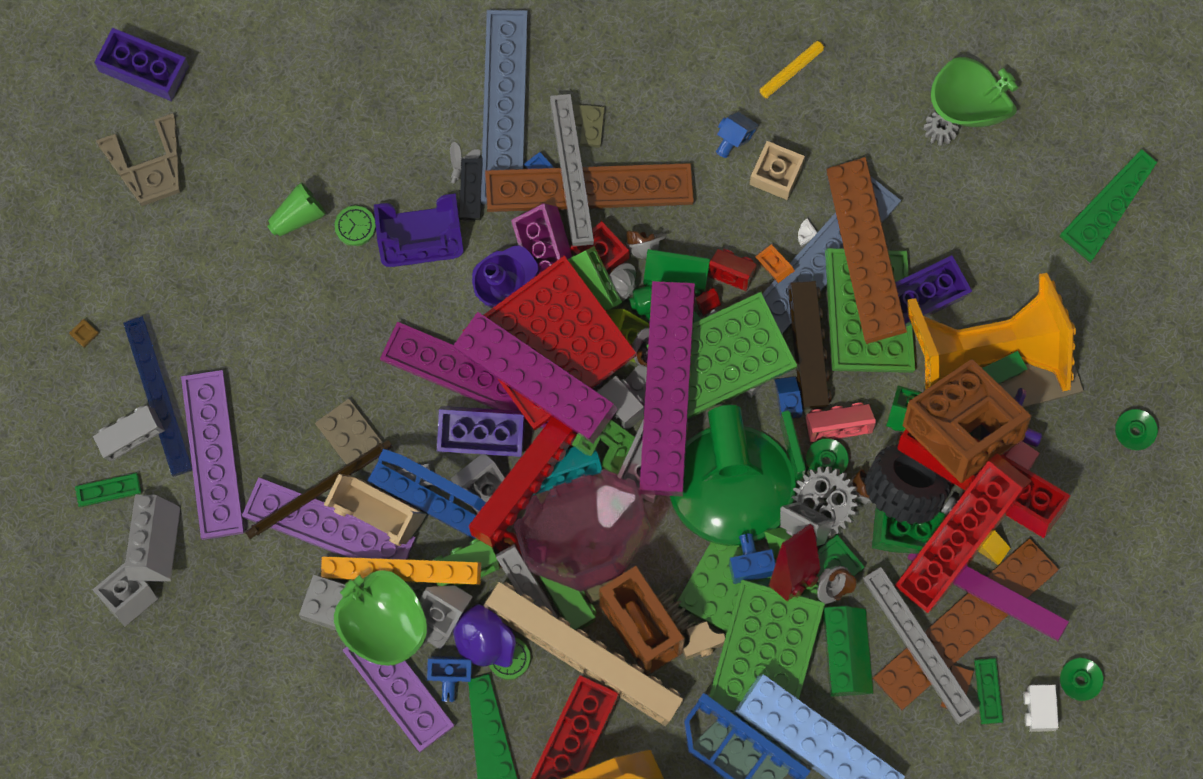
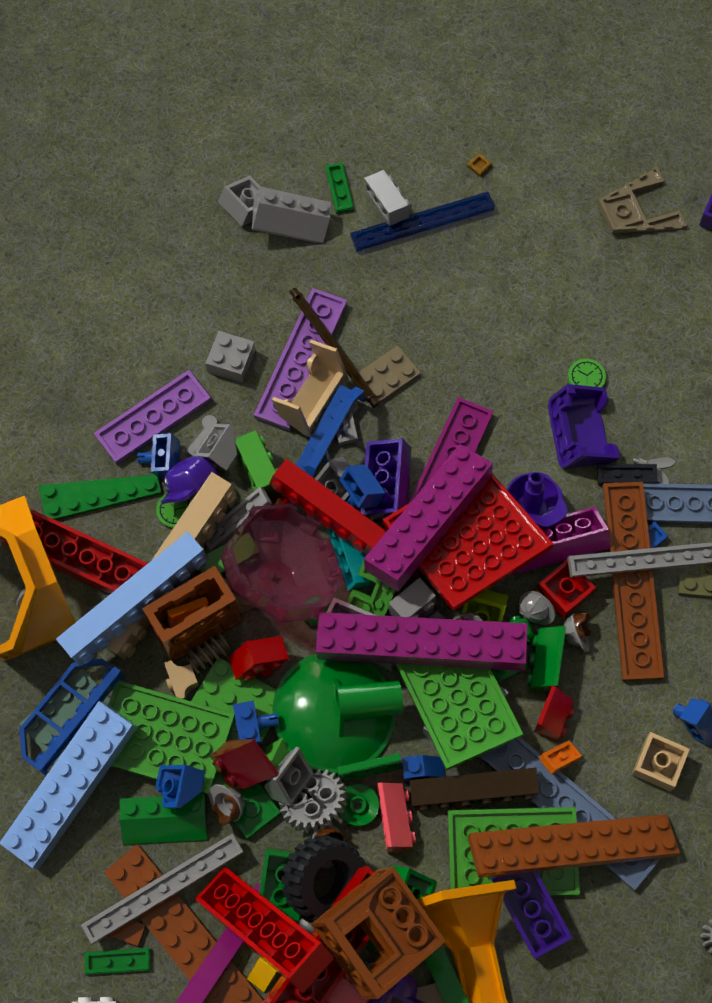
camera: 90 degrees right, 5 degrees down
medium lavender plate [181,370,244,540] -> none
bright green cone [267,182,326,236] -> none
light orange plate [321,557,481,584] -> none
bright green piece [334,570,427,666] -> none
bright green brick [568,247,622,311] -> none
red plate [696,288,721,316] -> none
white tile [798,219,817,247] -> none
none -> light blue brick [56,531,209,665]
none -> blue slope [156,765,205,808]
none -> red brick [229,636,289,681]
none -> blue brick [339,465,385,510]

